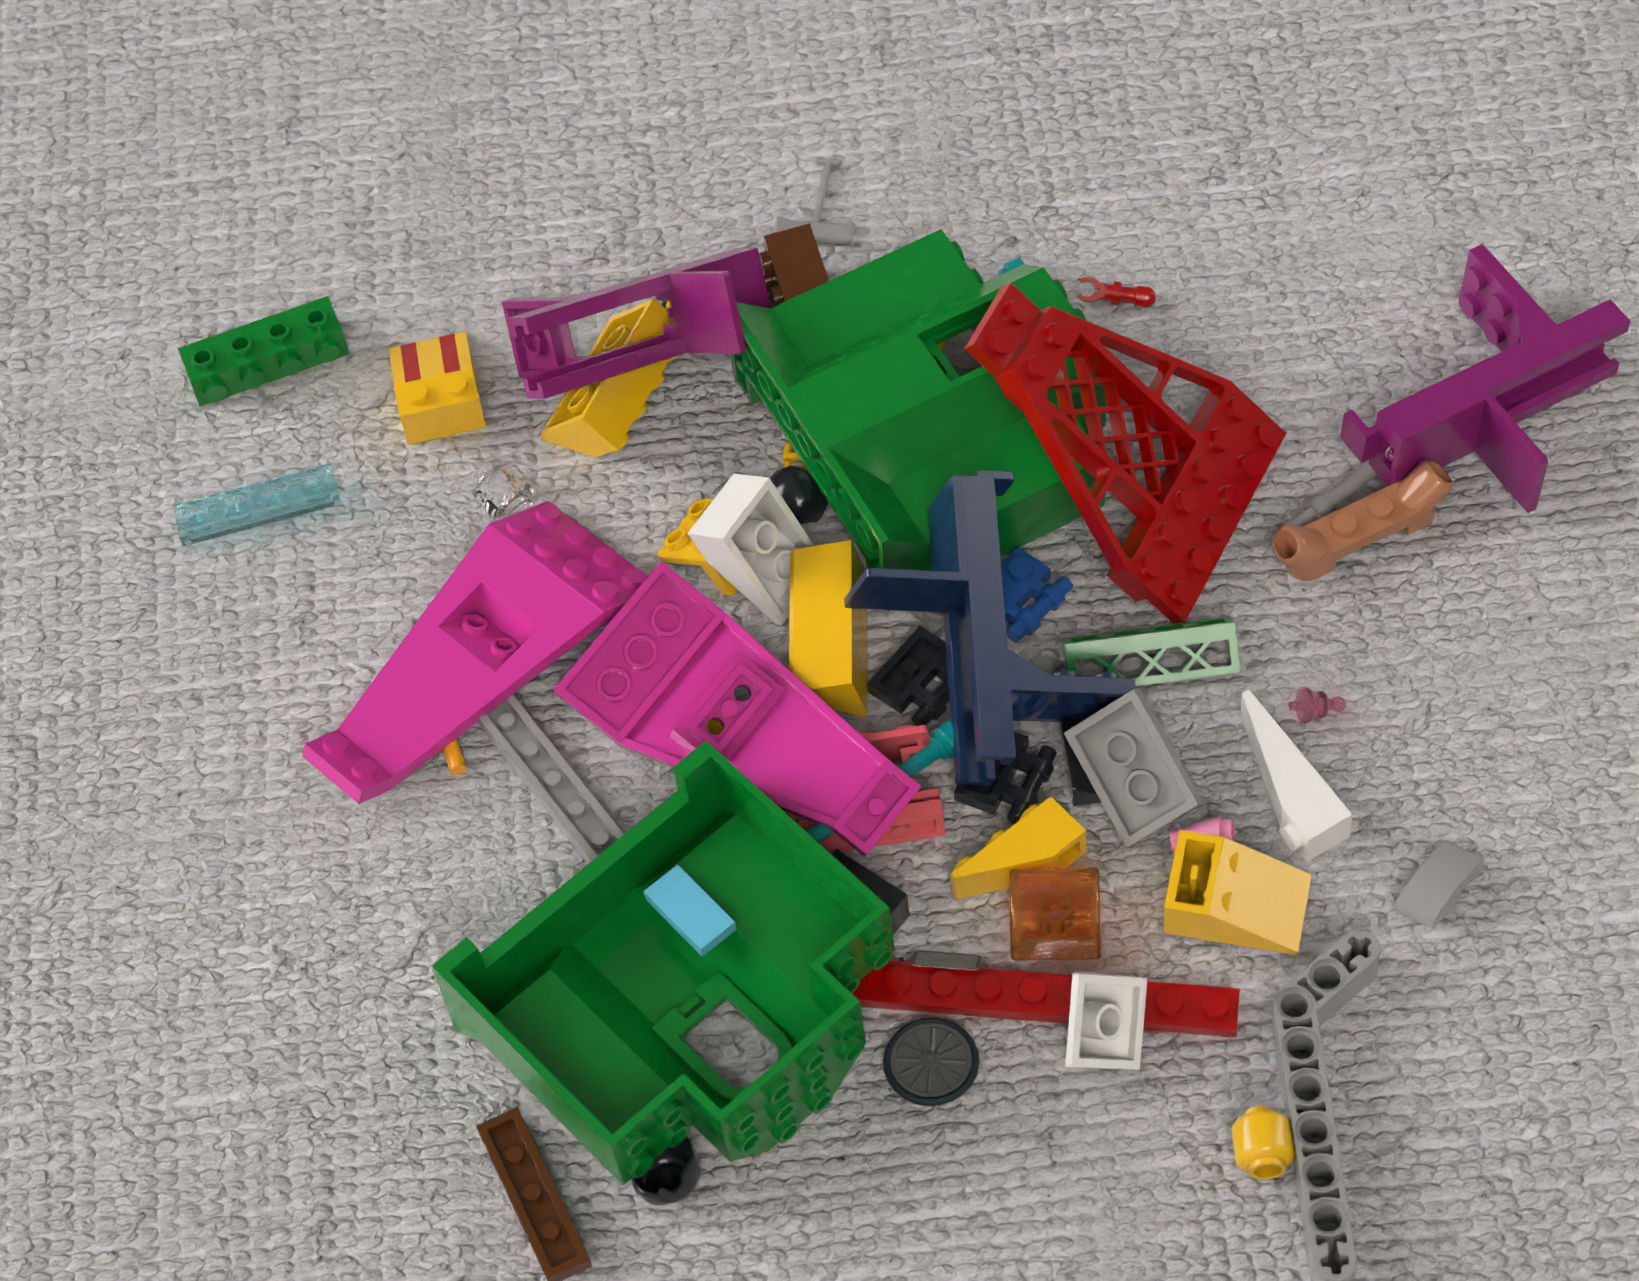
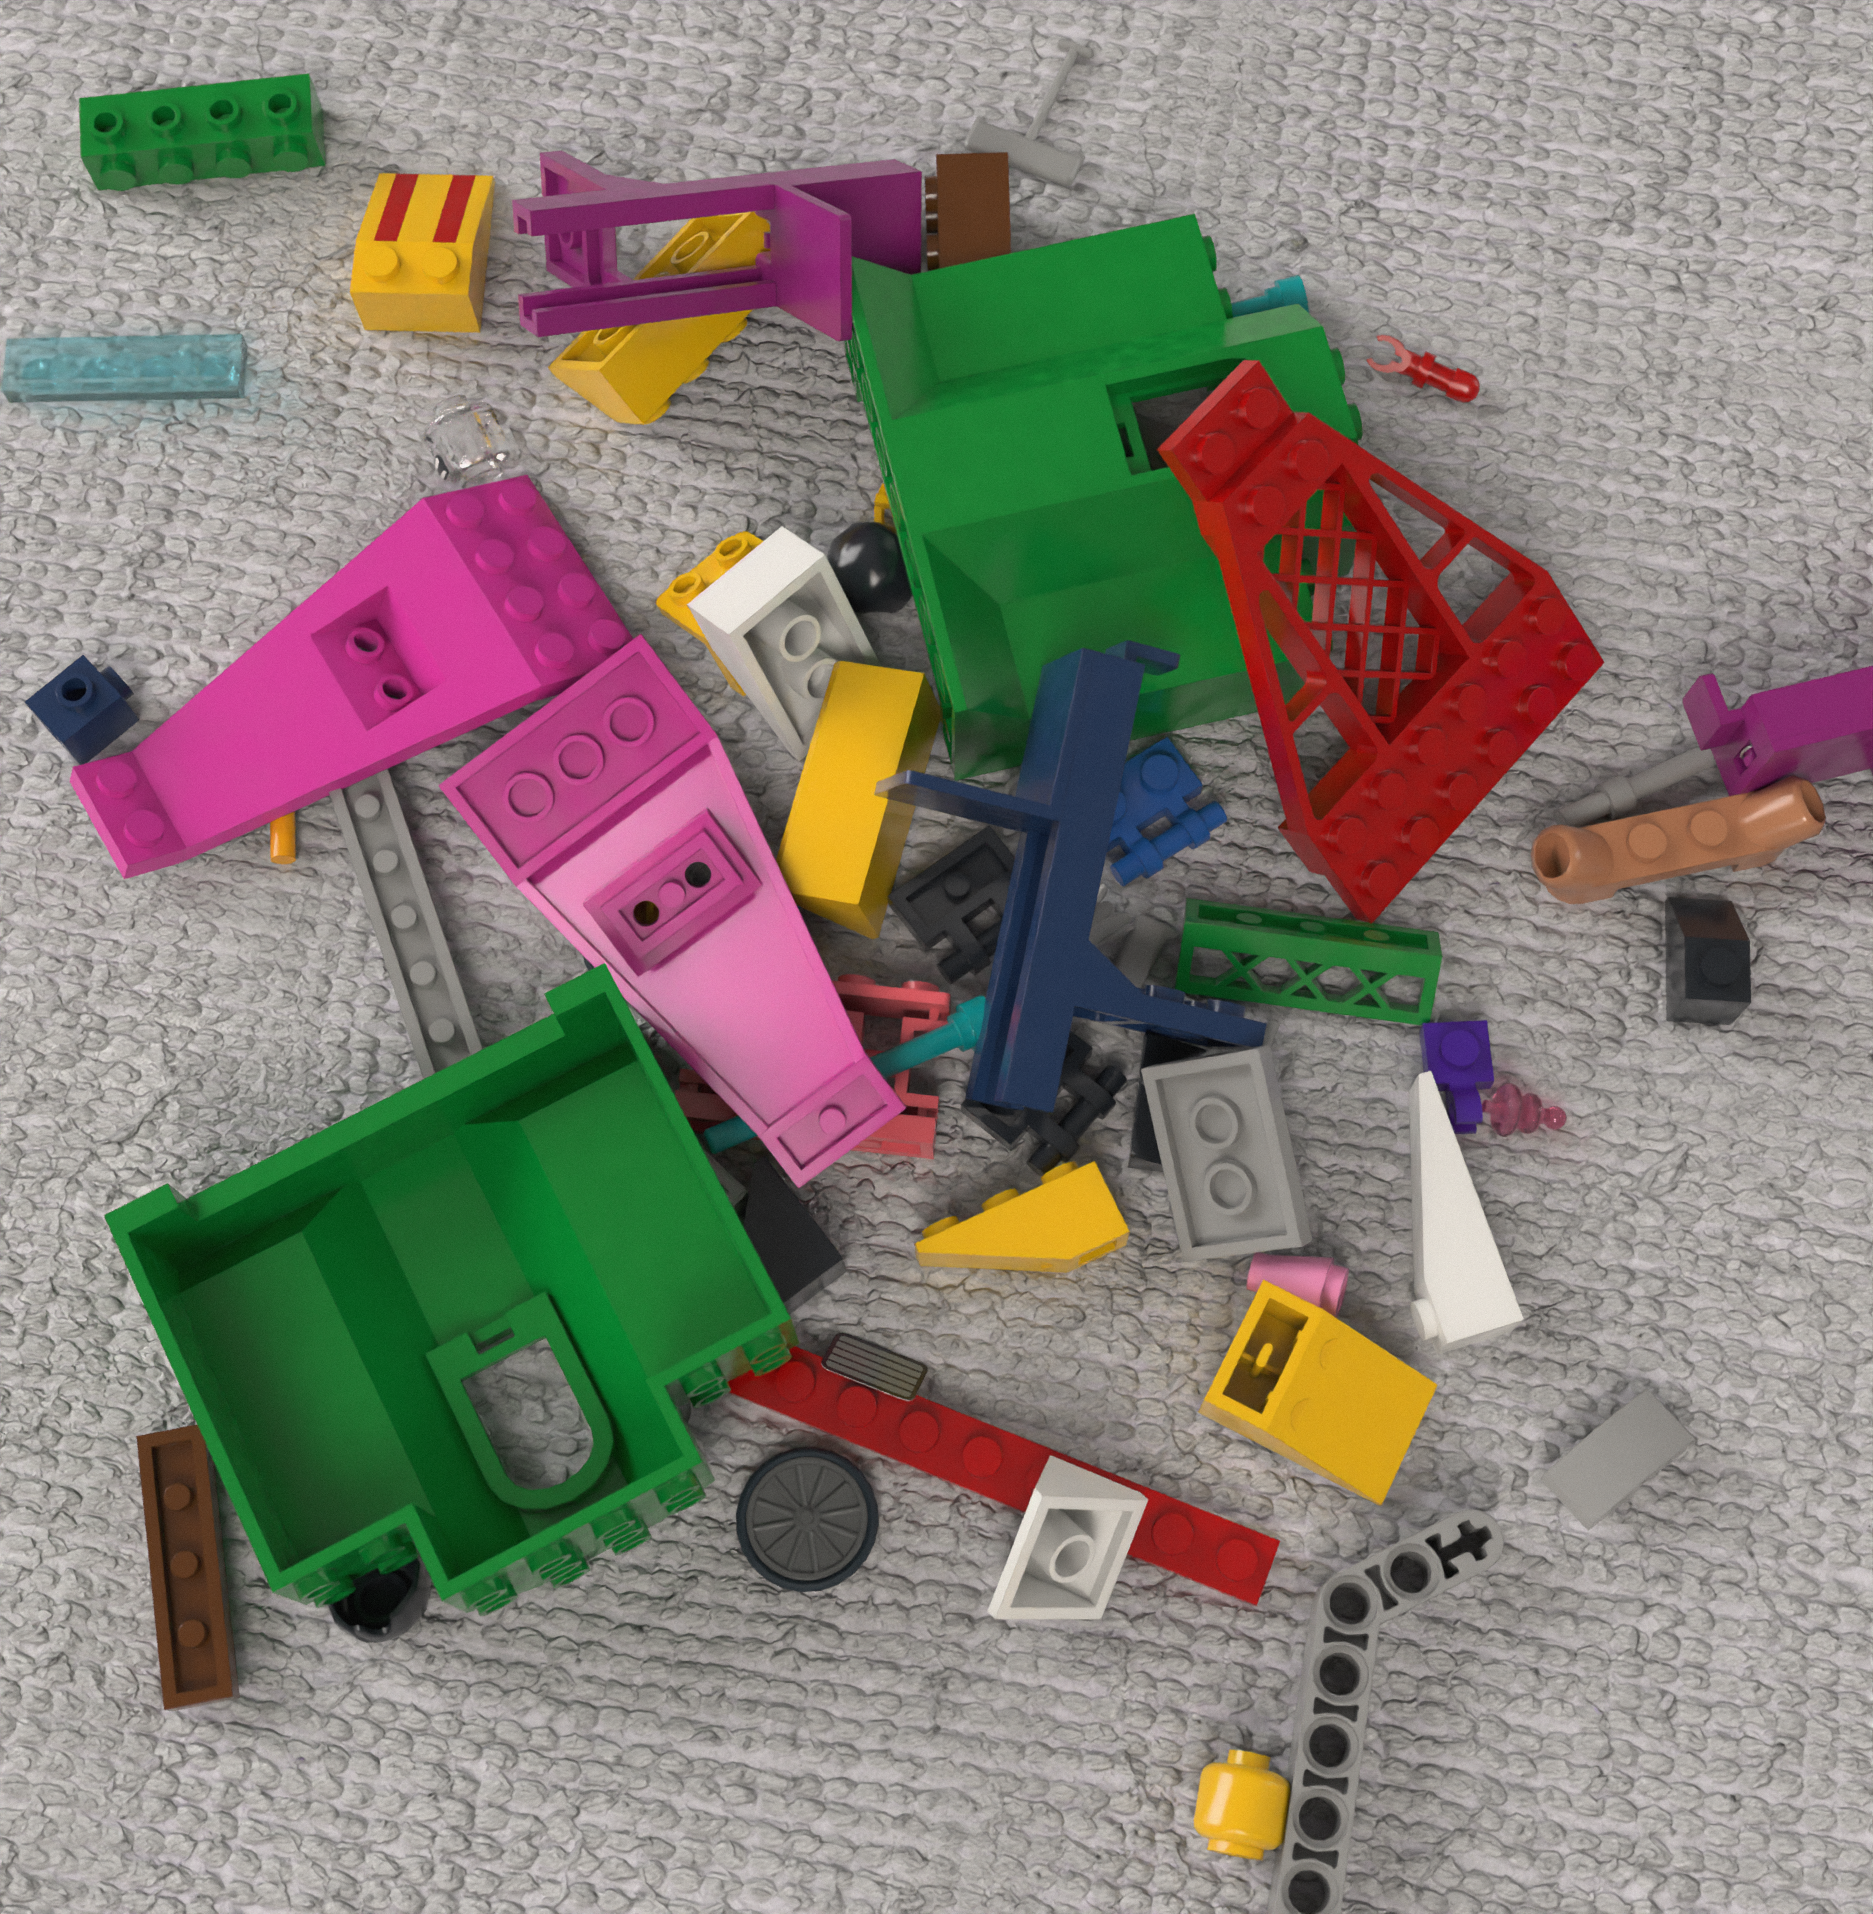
camera: 10 degrees right, 15 degrees up
medium azure tile [643,865,737,957] -> none
clear orange brick [1010,867,1101,960] -> none
none -> dark blue brick [25,655,139,765]
none -> dark purple plate [1419,1020,1494,1134]
none -> black slope [1665,897,1751,1025]

